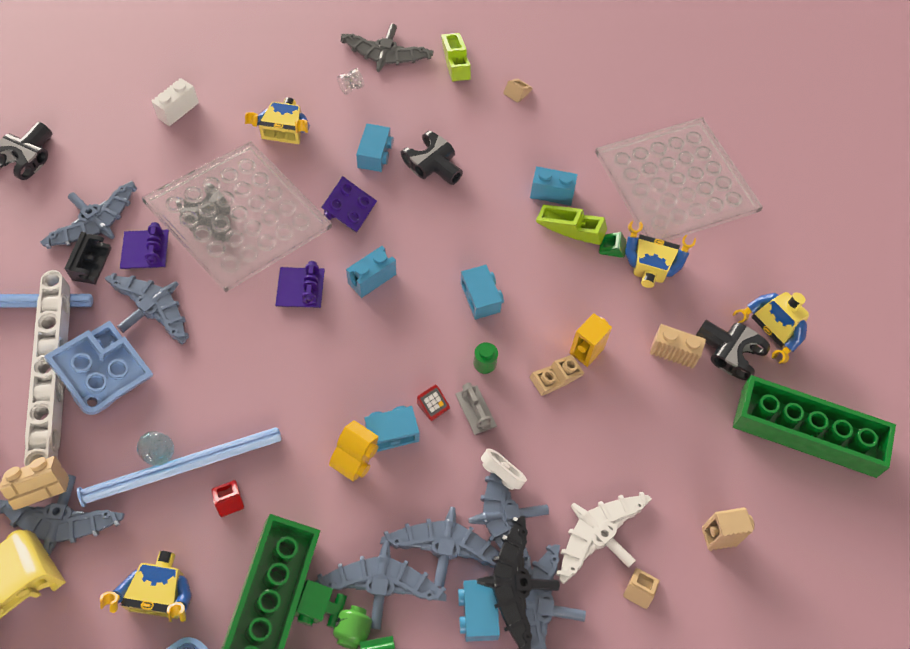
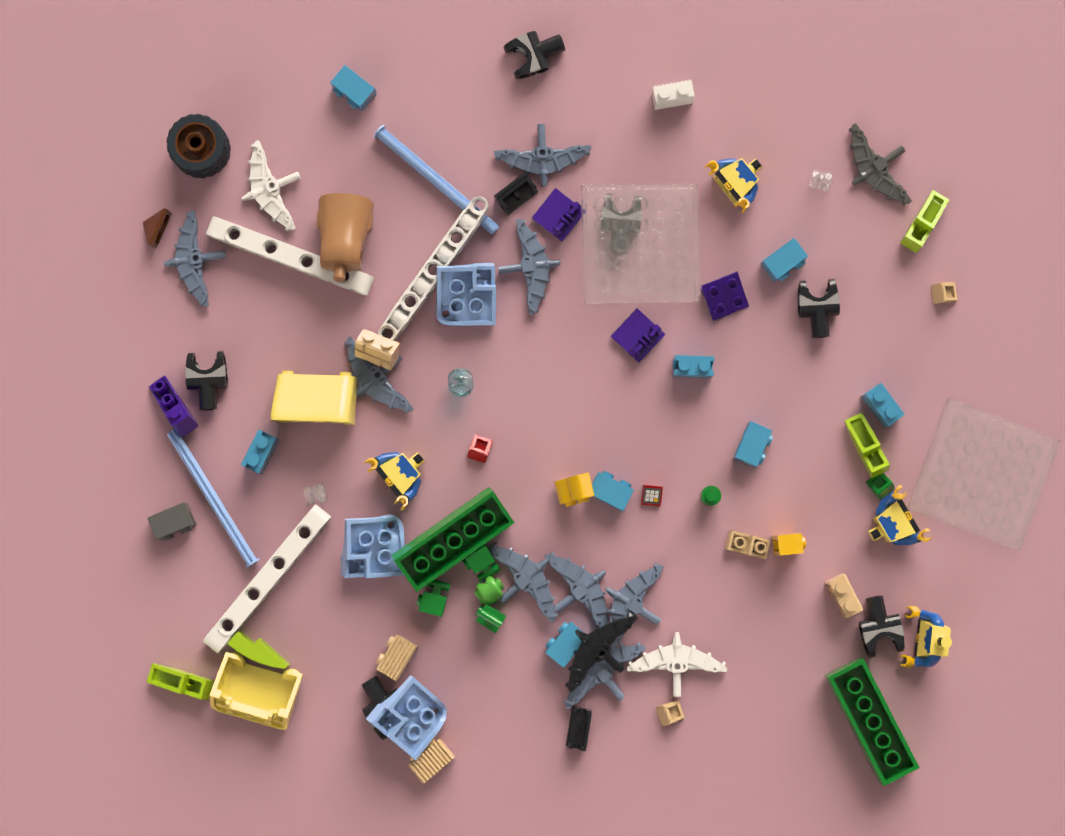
camera: 45 degrees right, 25 degrees up
light blue axle [77,427,282,507] -> none
light grey hinge [455,383,497,435] -> none
white plate [481,449,527,490] -> none
tan brick [702,507,754,551] -> none

